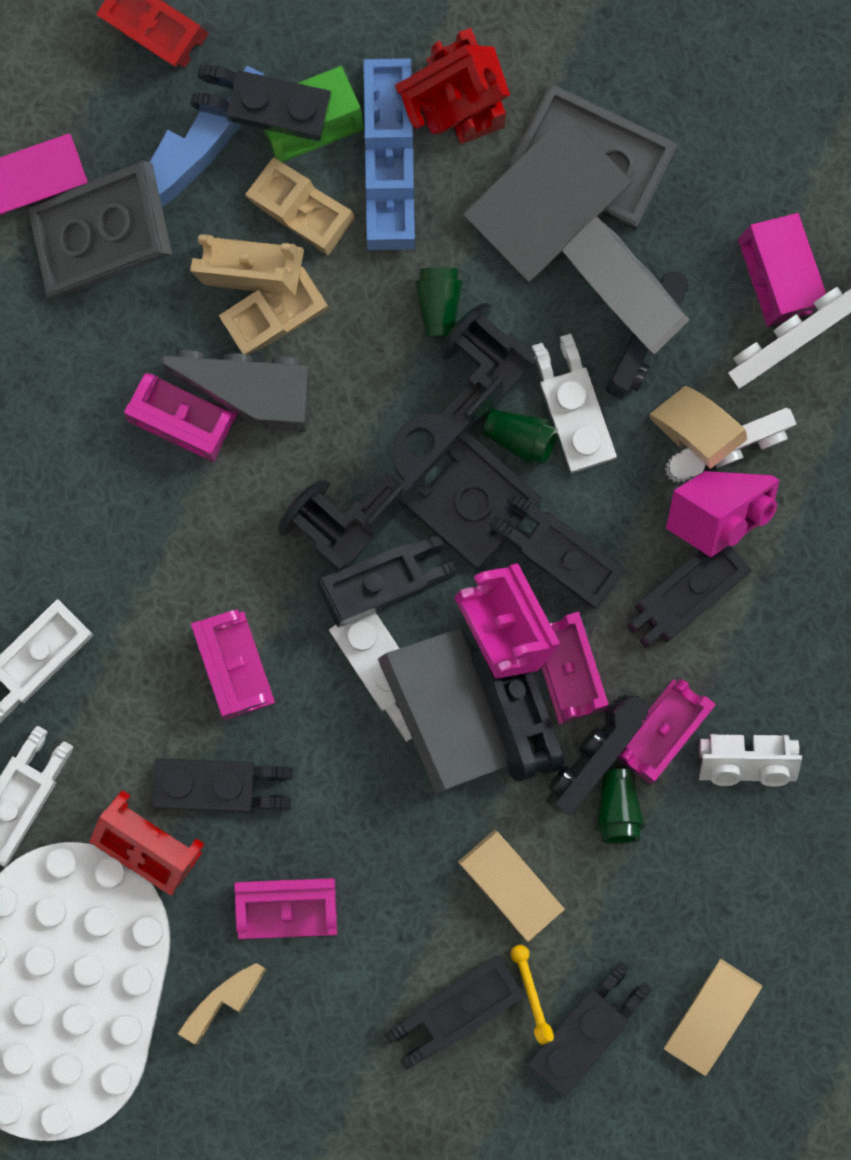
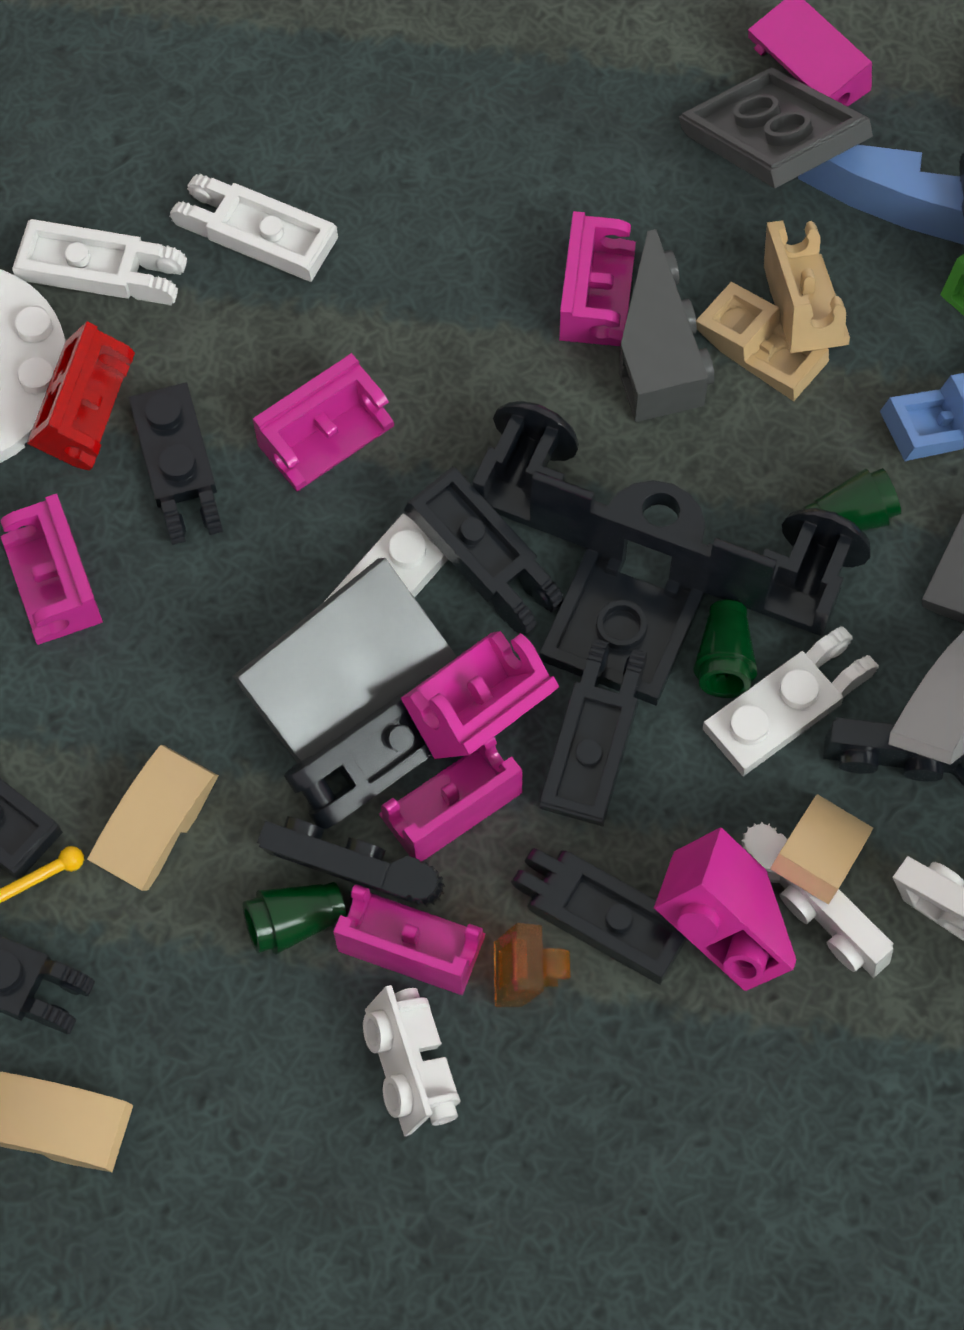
camera: 75 degrees right, 15 degrees down
tan slope [245,157,356,256] -> none
none -> clear orange tile [494,923,571,1007]

